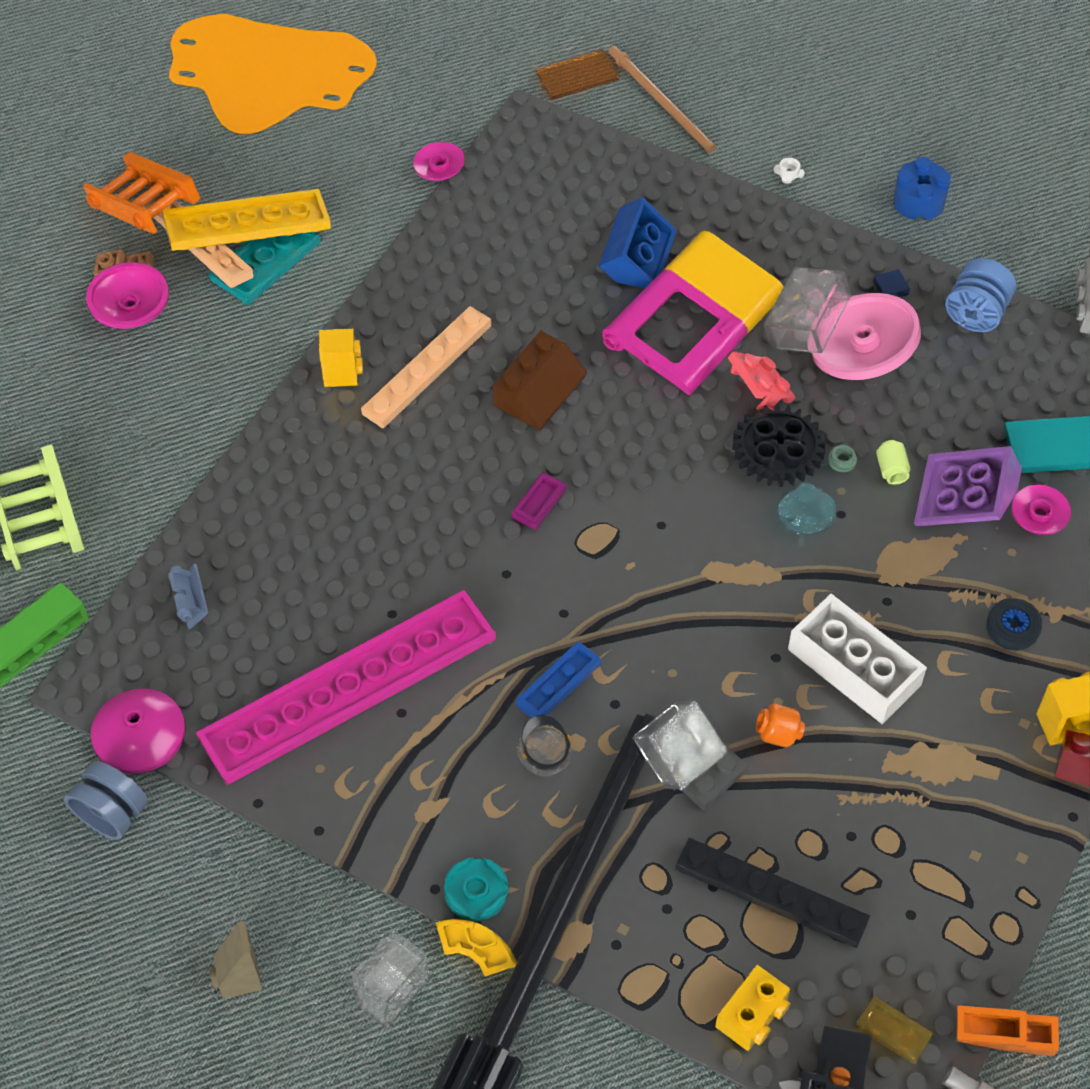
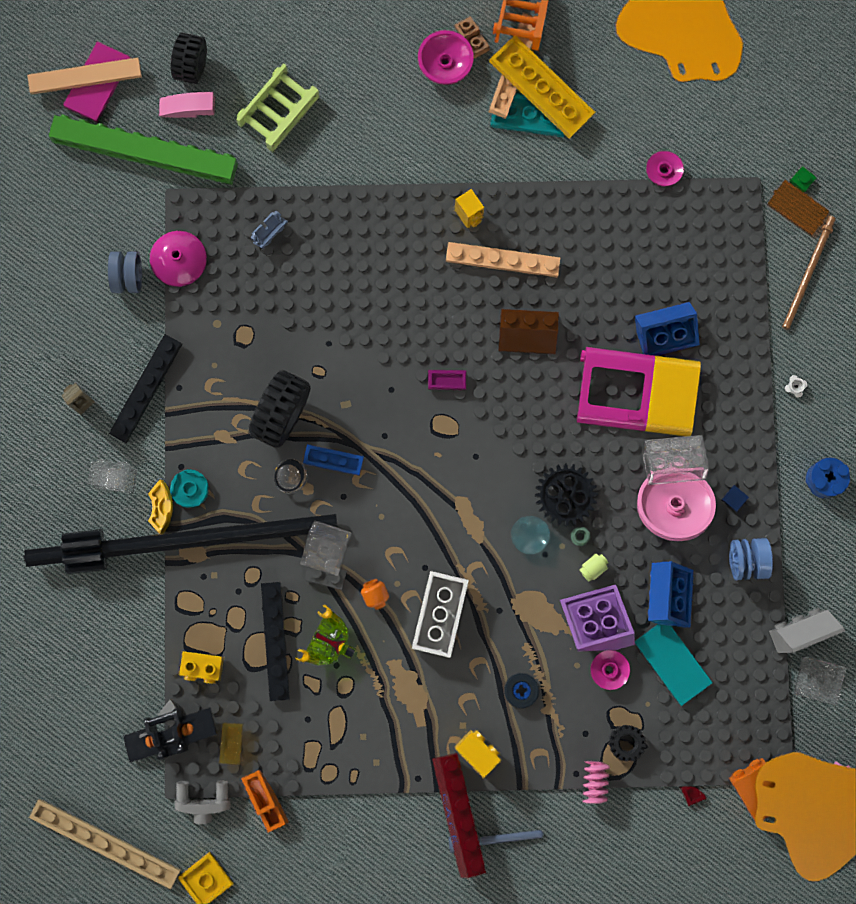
camera: 55 degrees right, 25 degrees up
dark pink plate [196,590,496,785] -> none
coral piece [728,352,796,411] -> none
none -> black plate [108,334,183,444]
none -> black tyre [249,370,311,448]
none -> clear neon green torso [296,605,356,666]
none -> blue slope [648,561,694,628]
none -> green plate [789,166,817,193]

